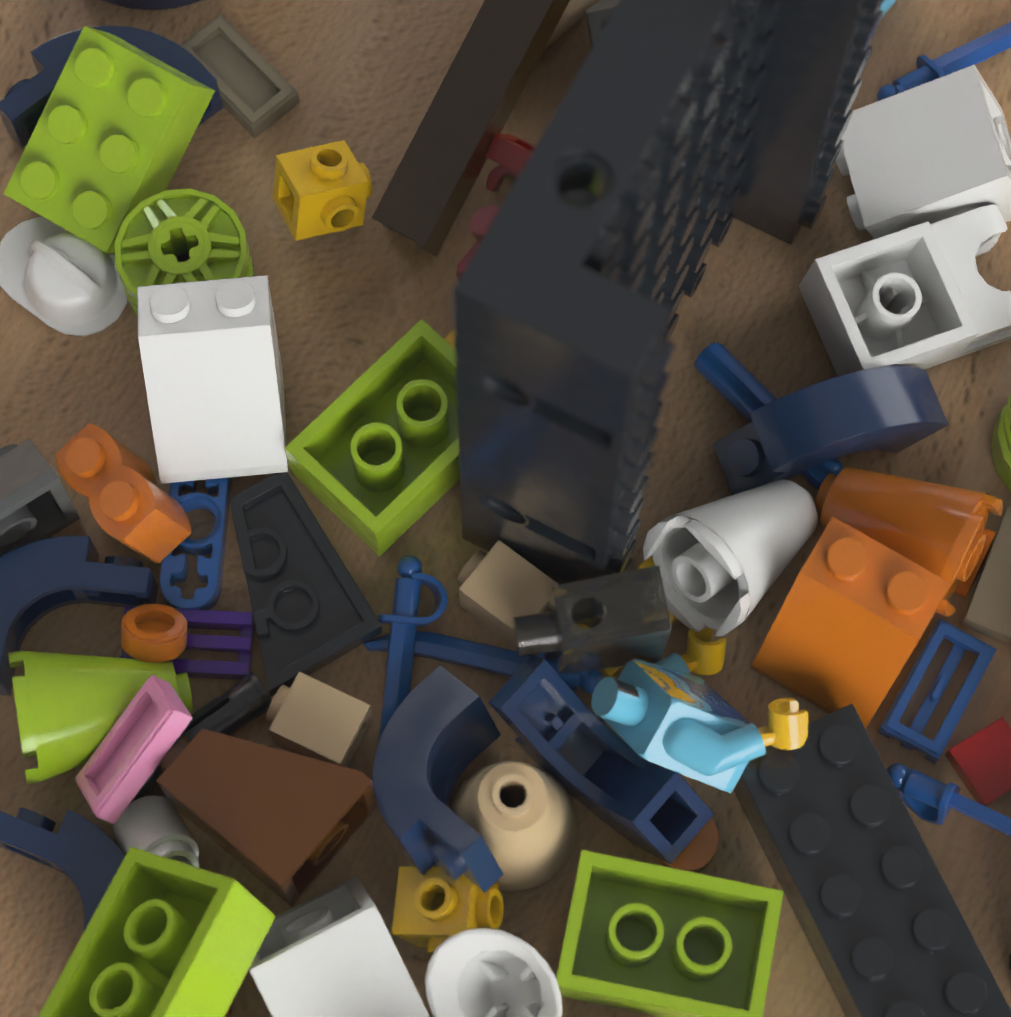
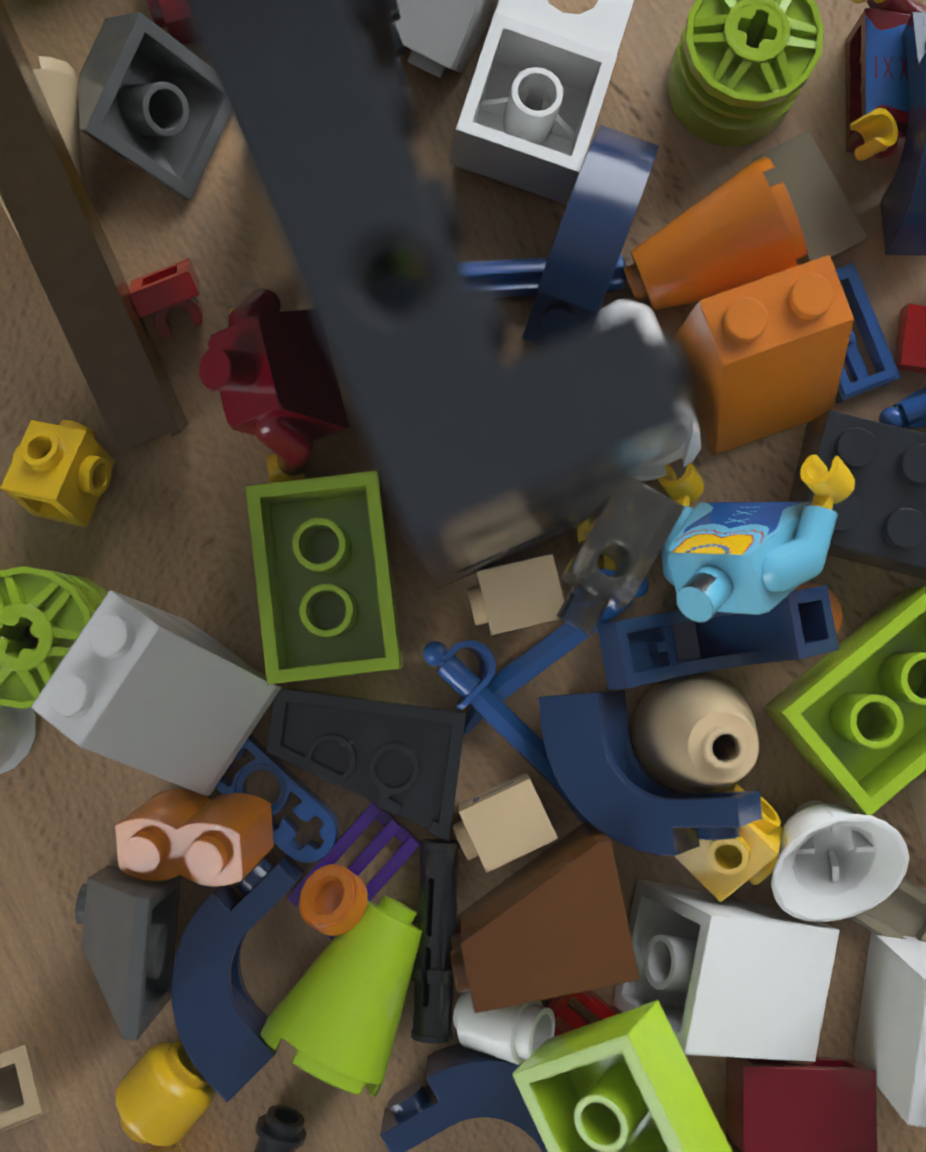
camera: 50 degrees left, 15 degrees up
bright pink tile [75,675,193,824] -> none

